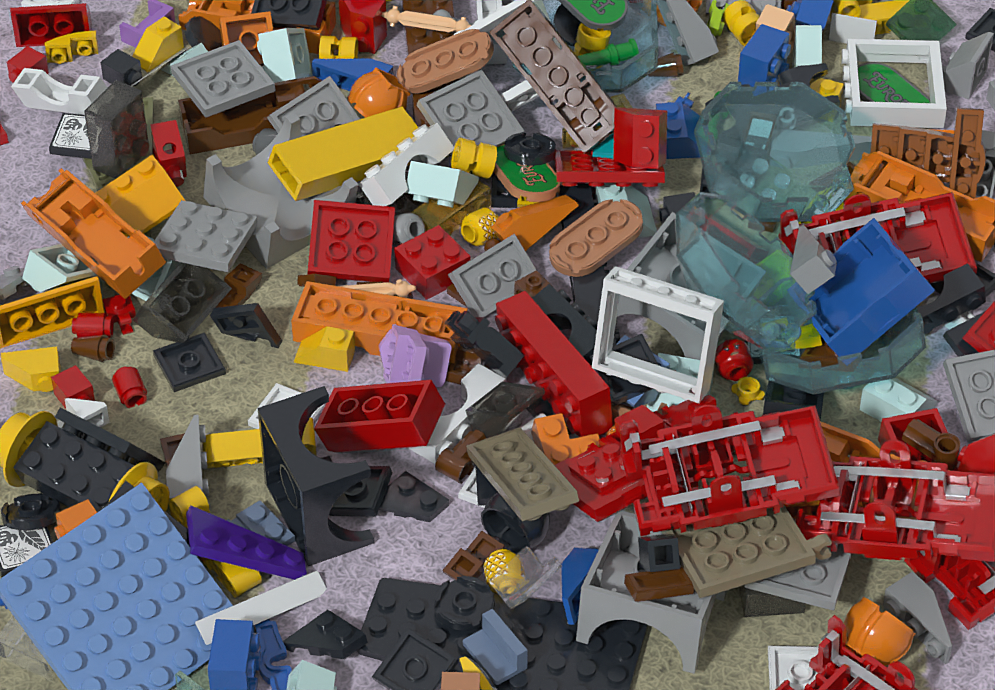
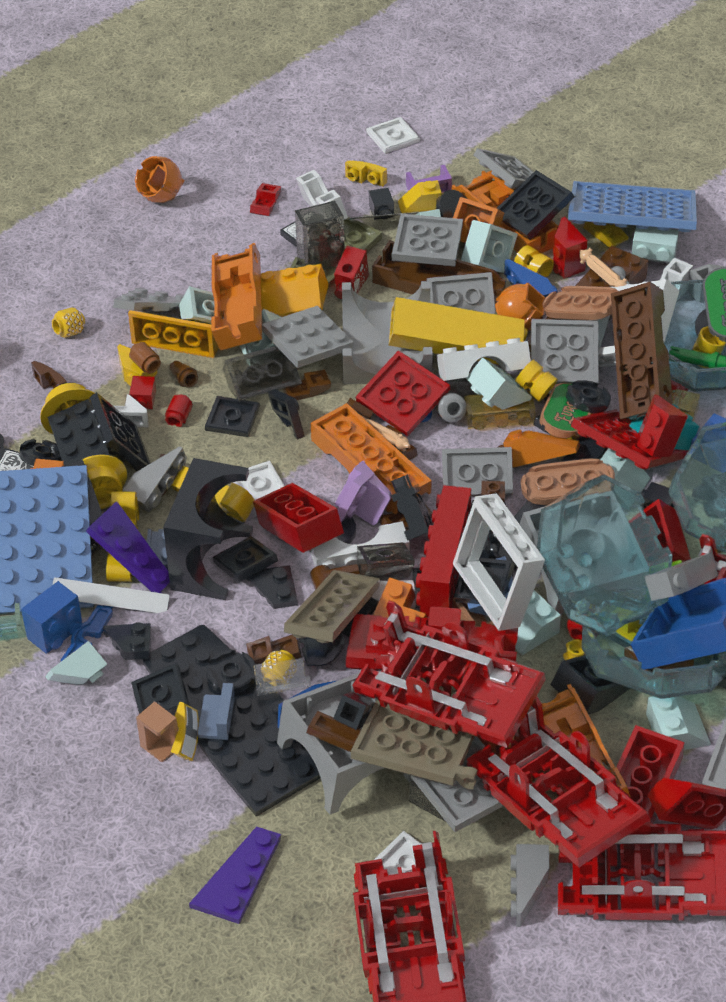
camera: 40 degrees right, 0 degrees up
red brick [7,46,49,83] -> none
red slope [10,3,92,47] -> none
red brick [72,312,114,338] -> none
red plate [102,295,136,335] -> none
yellow slope [294,326,355,372] -> none
red brick [394,225,471,300] -> none
yellow head [461,208,498,247] -> none
orange piece [844,597,916,666] -> none
reddish brown piece [902,419,960,471] -> none
none -> dark orange brick [129,342,161,374]

